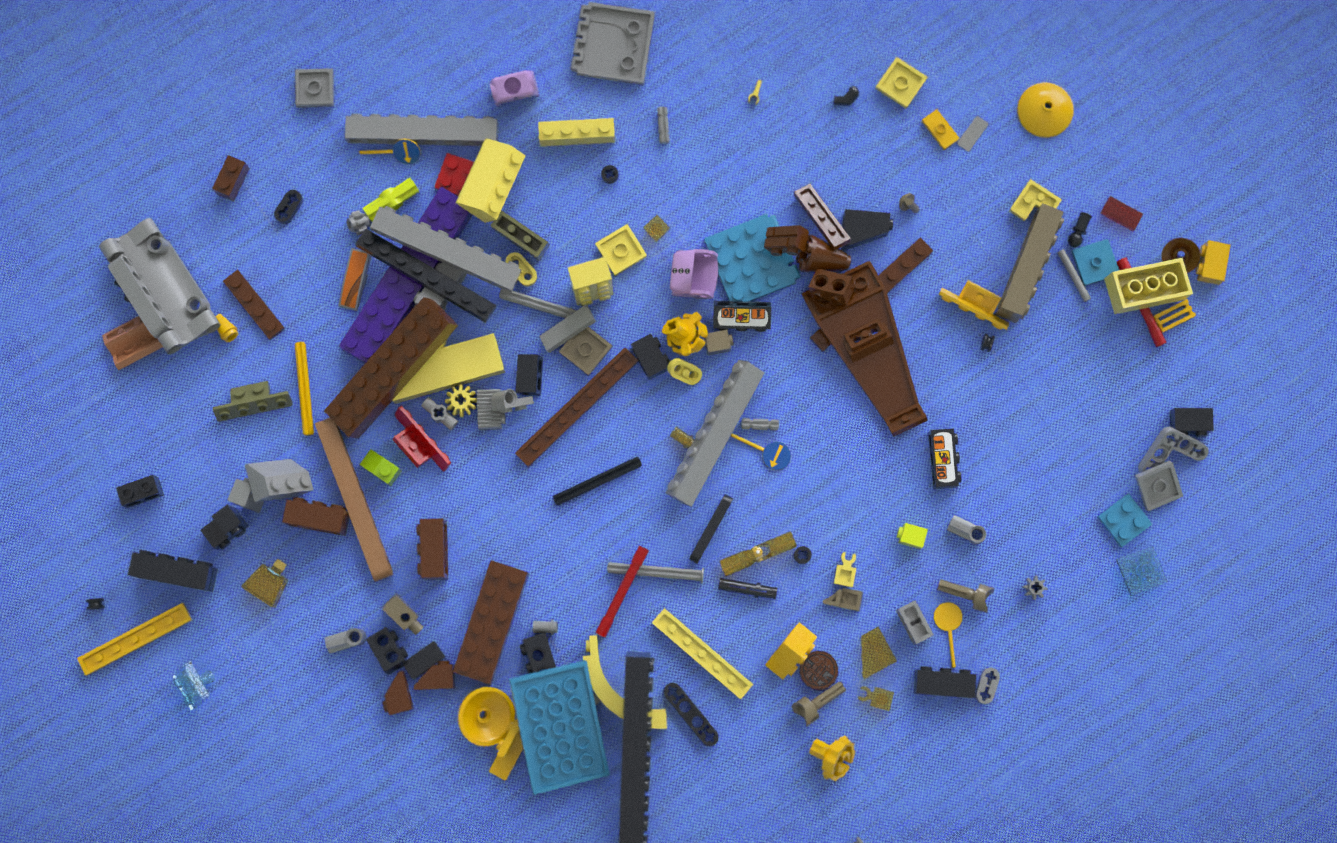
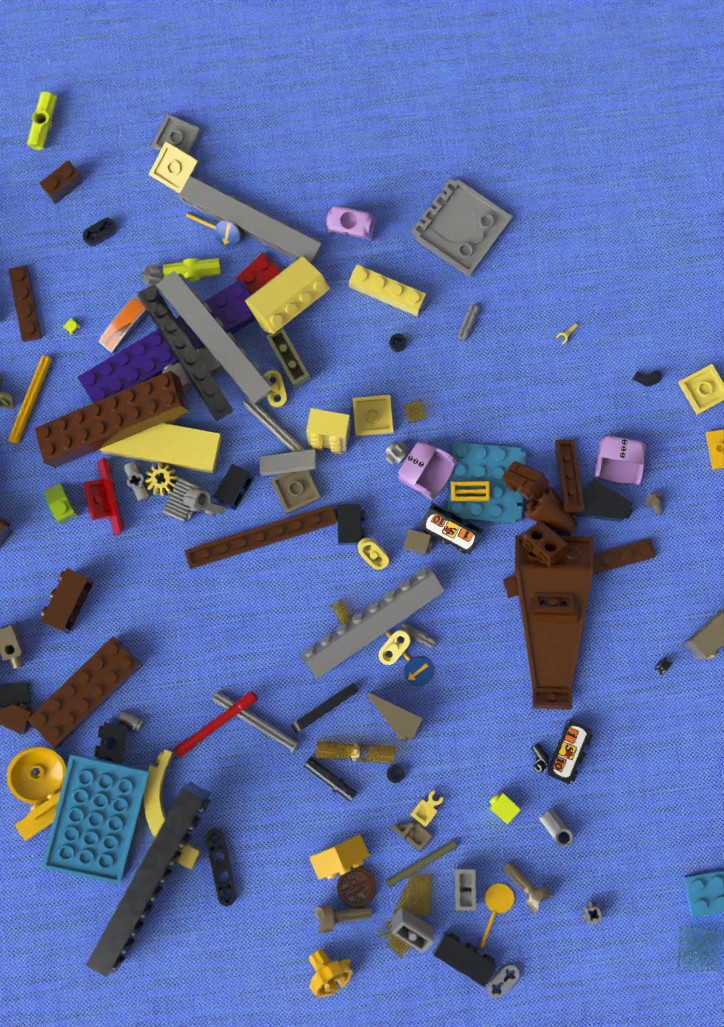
camera: 30 degrees right, 0 degrees up
medium nougat beam [315,418,394,582] -> none
black axle [553,457,642,505] -> none
light yellow plate [652,608,753,699] -> none
yellow piece [662,312,708,356] -> none
yellow bracket [939,280,1009,330] -> none
none -> neon yellow piece [27,91,58,150]
none -> neon yellow piece [63,318,80,335]
none -> light yellow plate [149,141,199,193]
none -> dark tan slope [367,693,423,742]
none -> light yellow plate [379,630,411,665]
none -> light grey gear [385,441,408,465]
none -> olive bar [386,840,457,887]
none -> light grey brick [391,908,435,953]
none -> yellow tile [451,481,490,502]
none -> black arm [531,743,549,773]
none -> lavender piece [594,436,646,485]

